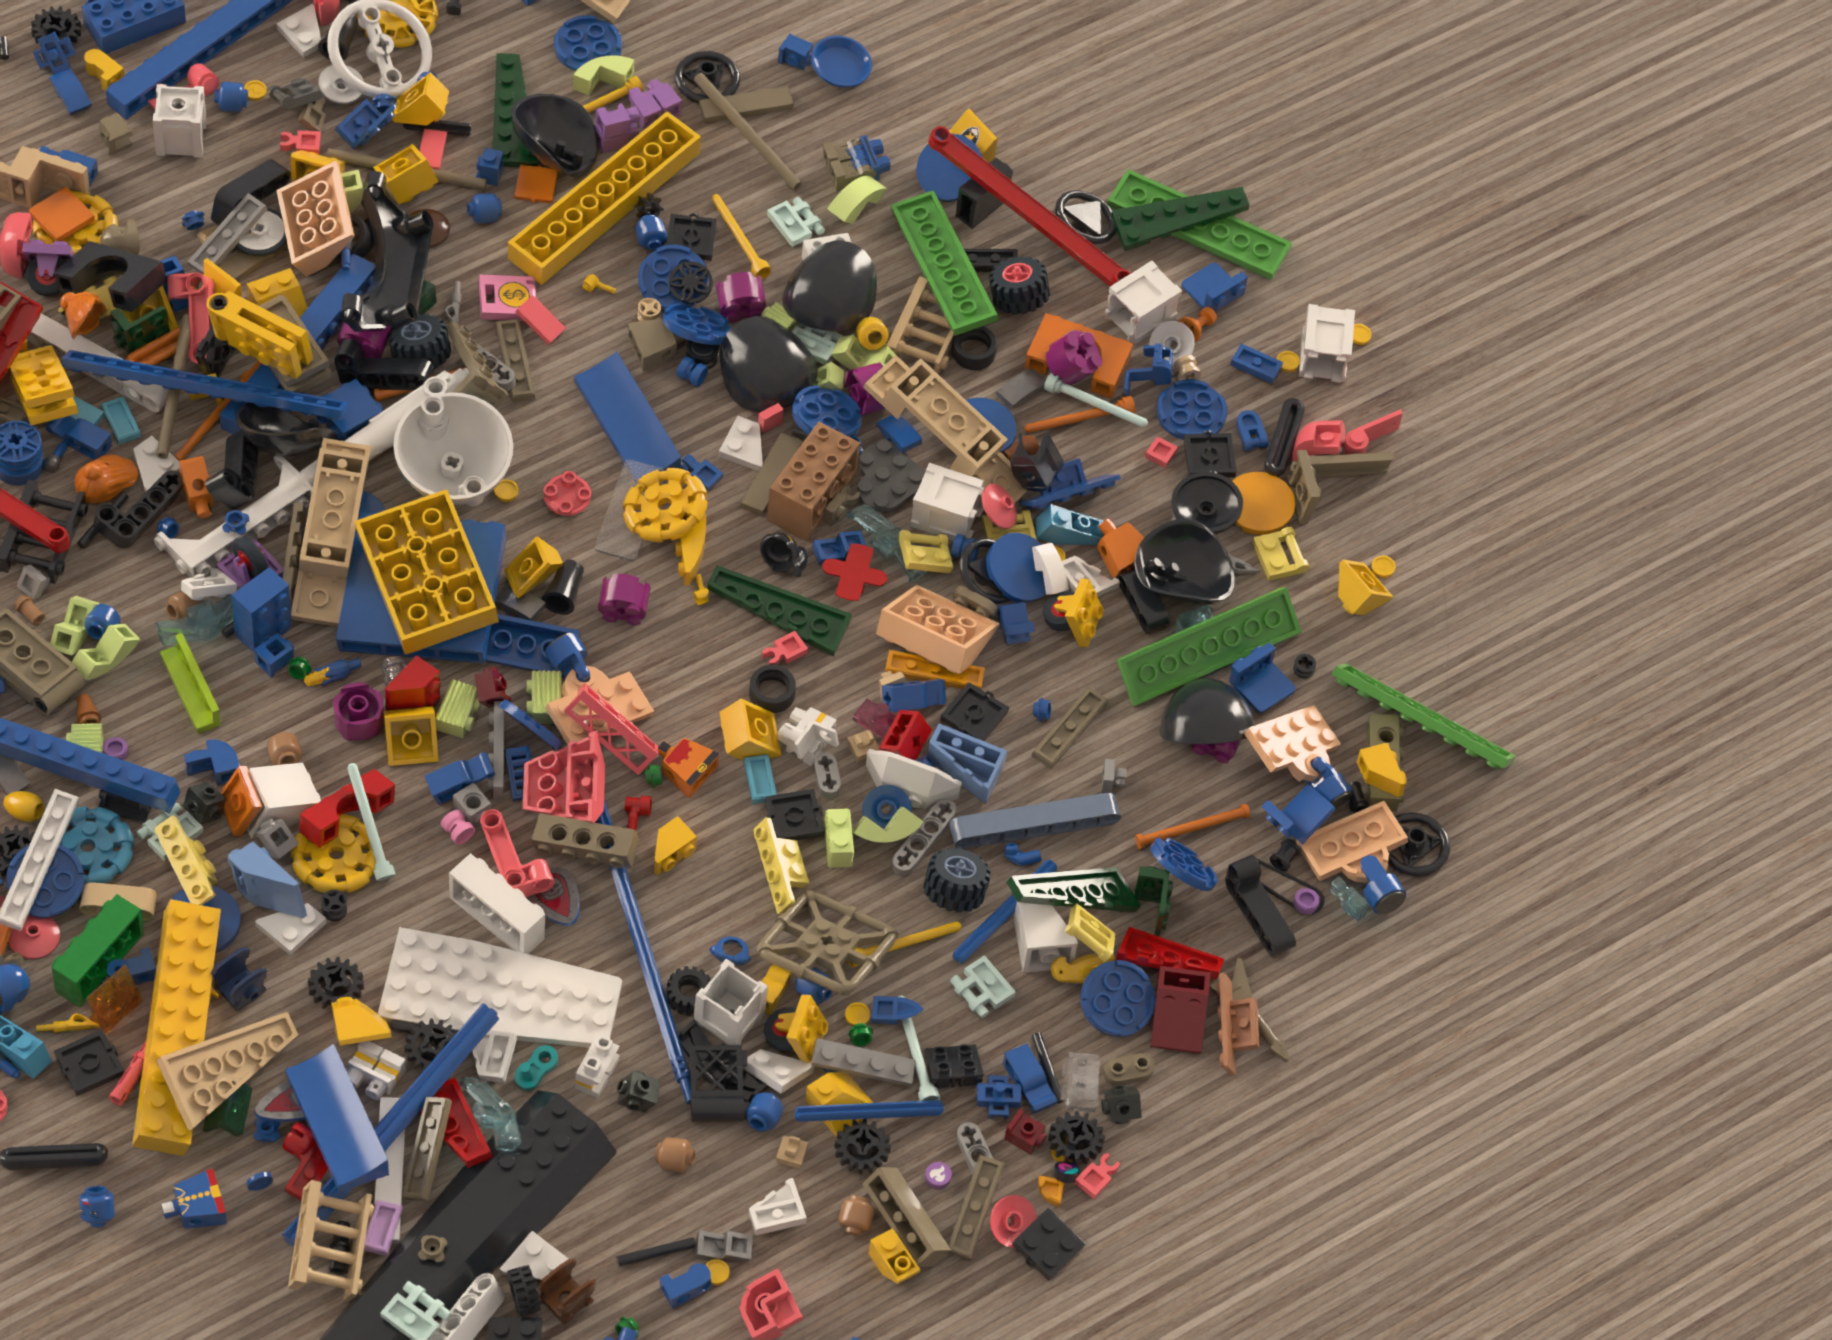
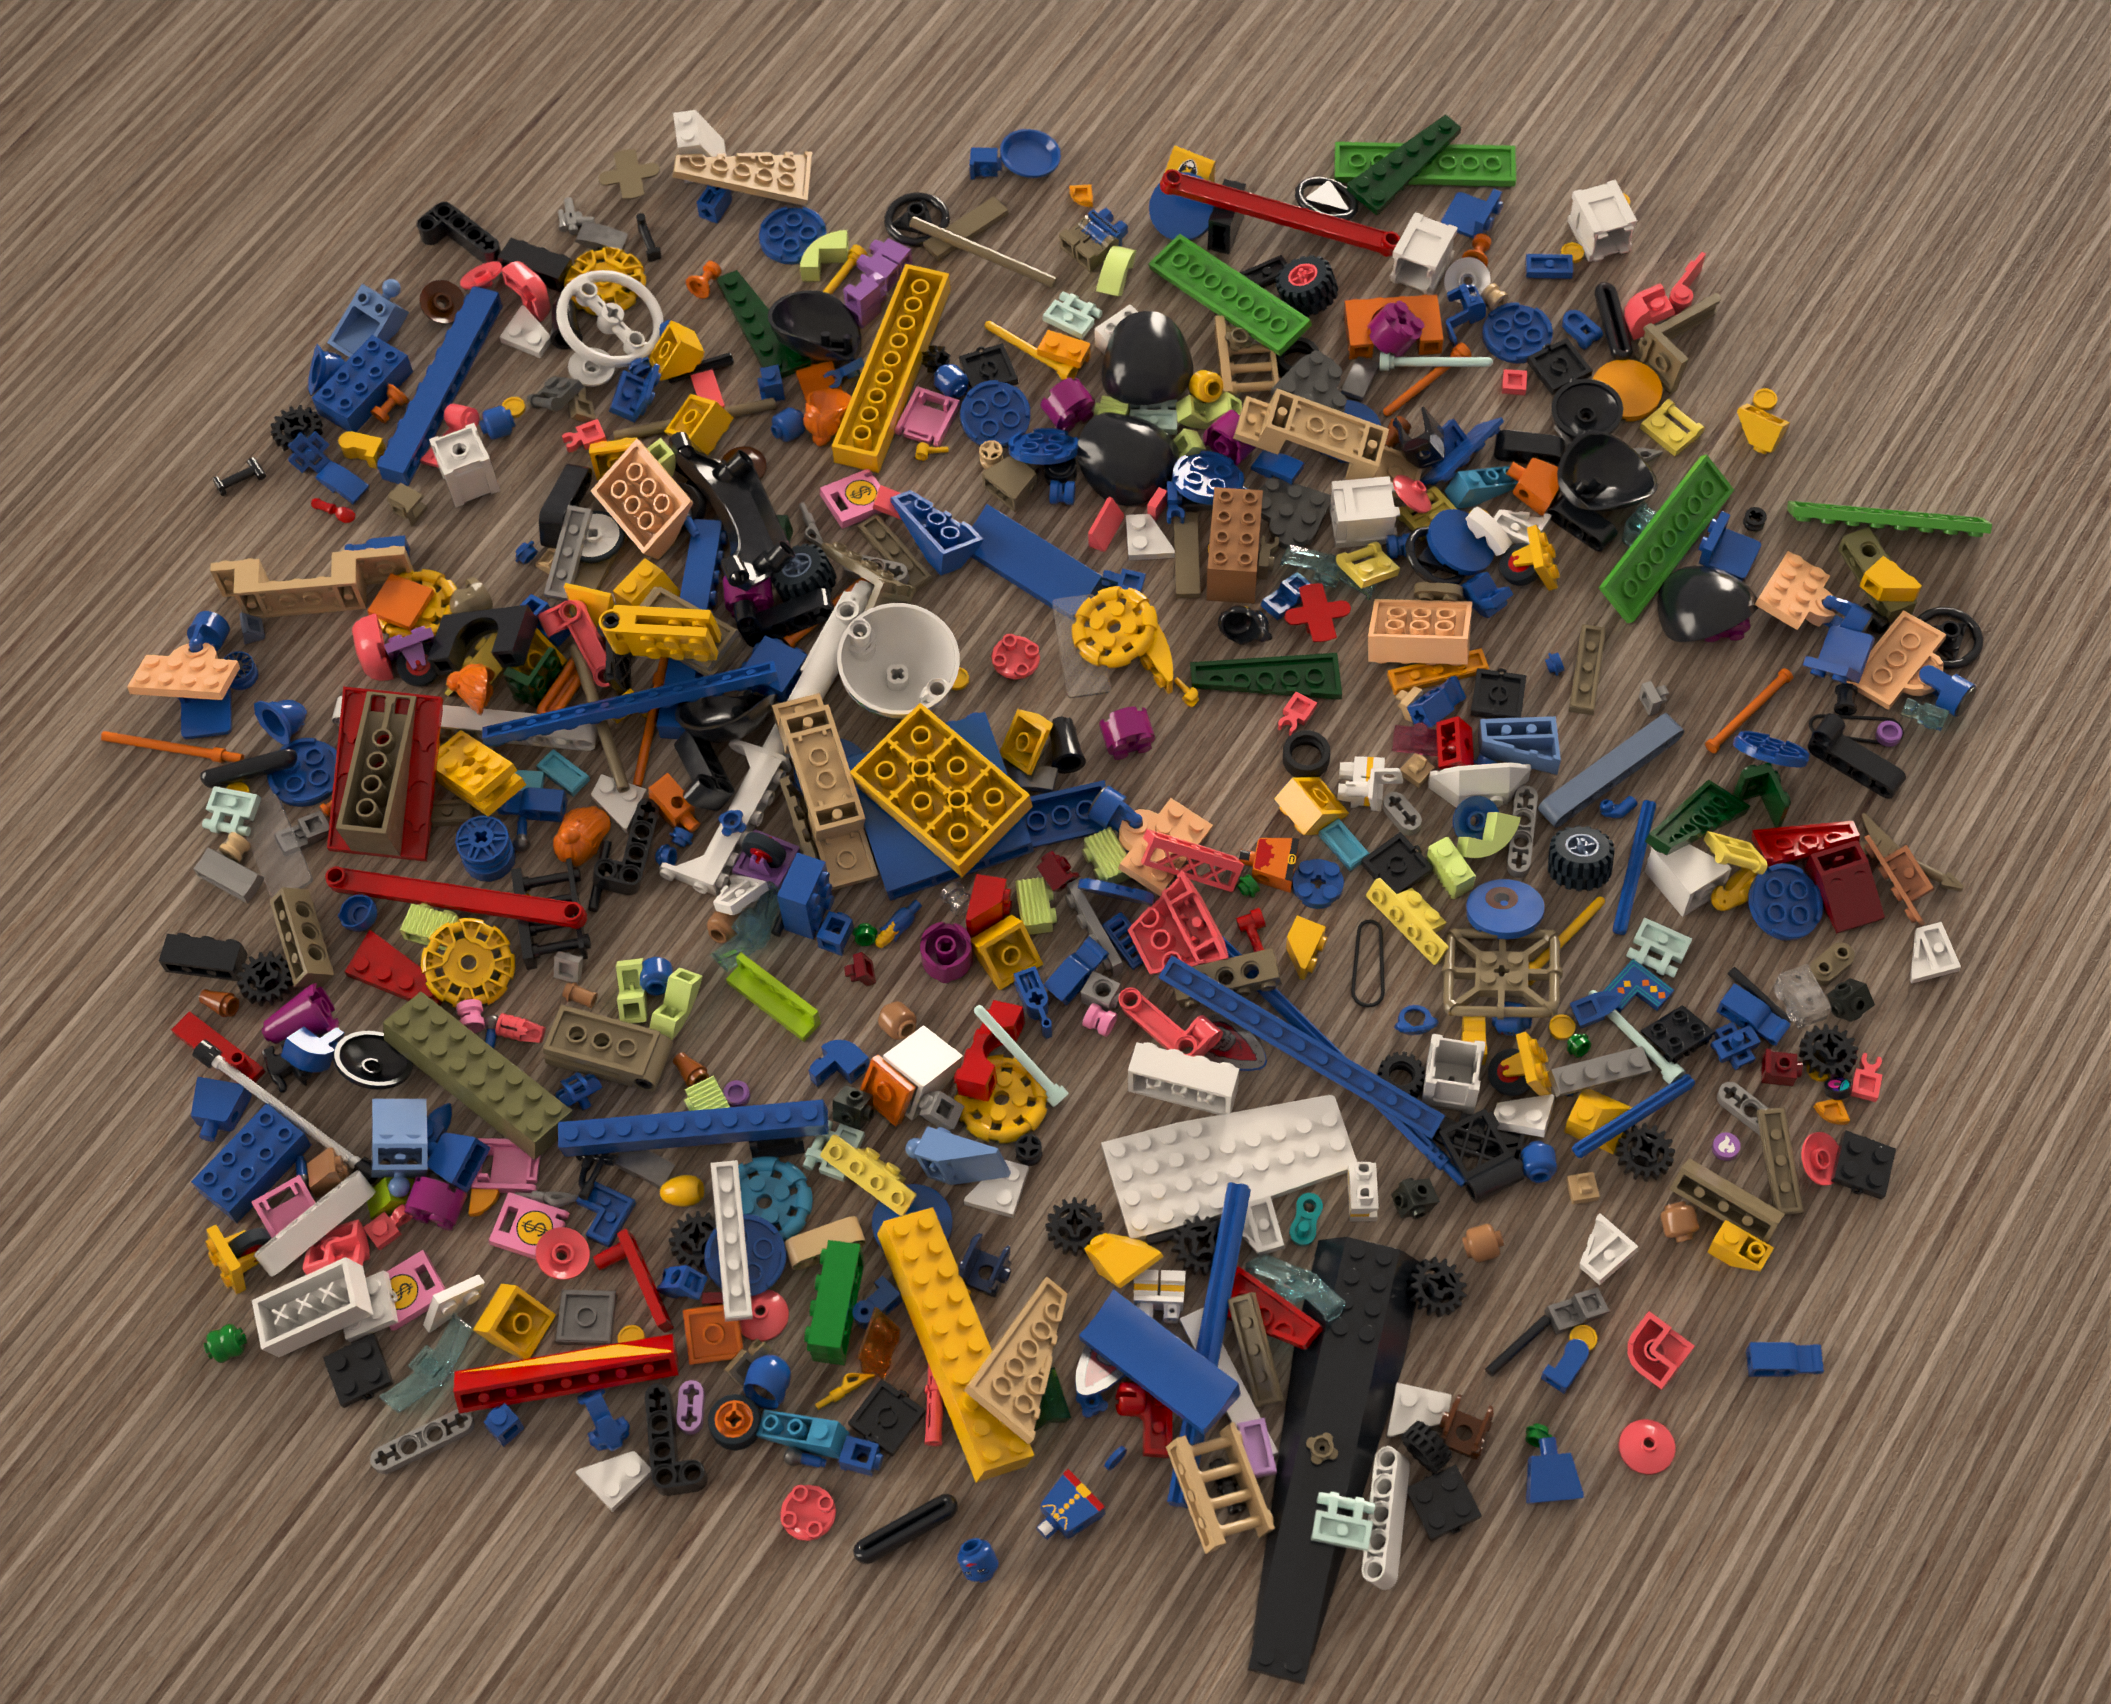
camera: 15 degrees left, 5 degrees up
black wheel [669,262,713,304] -> none
none -> red piece [311,498,356,523]
none -> orange piece [371,384,410,424]
none -> blue plate [669,827,694,848]
none -> orange piece [686,261,722,299]
none -> orange hair [803,388,852,447]
none -> blue plate [823,357,865,388]
none -> blue brick [838,1435,884,1476]
none -> dark red tile [844,952,876,987]
none -> blue wedge [890,490,983,576]
none -> bright pink container [895,386,960,447]
none -> blue piece [1014,966,1052,1039]
none -> light orange bracket [1037,330,1091,369]
none -> light orange tile [1069,184,1093,207]
none -> coral slope [1088,497,1124,552]
none -> blue plate [1158,955,1446,1139]
none -> blue plate [1167,481,1185,524]
none -> dark tan plate [1225,328,1252,351]
none -> dark grey plate [1270,350,1347,412]
none -> blue plate [1292,859,1344,909]
none -> black piece [1351,919,1385,1007]
none -> black gear [1407,1257,1467,1318]
none -> blue tile [1466,879,1544,939]
none -> black beam [1494,430,1565,466]
none -> blue tile [1603,959,1674,1013]
none -> white wing [1910,922,1961,984]

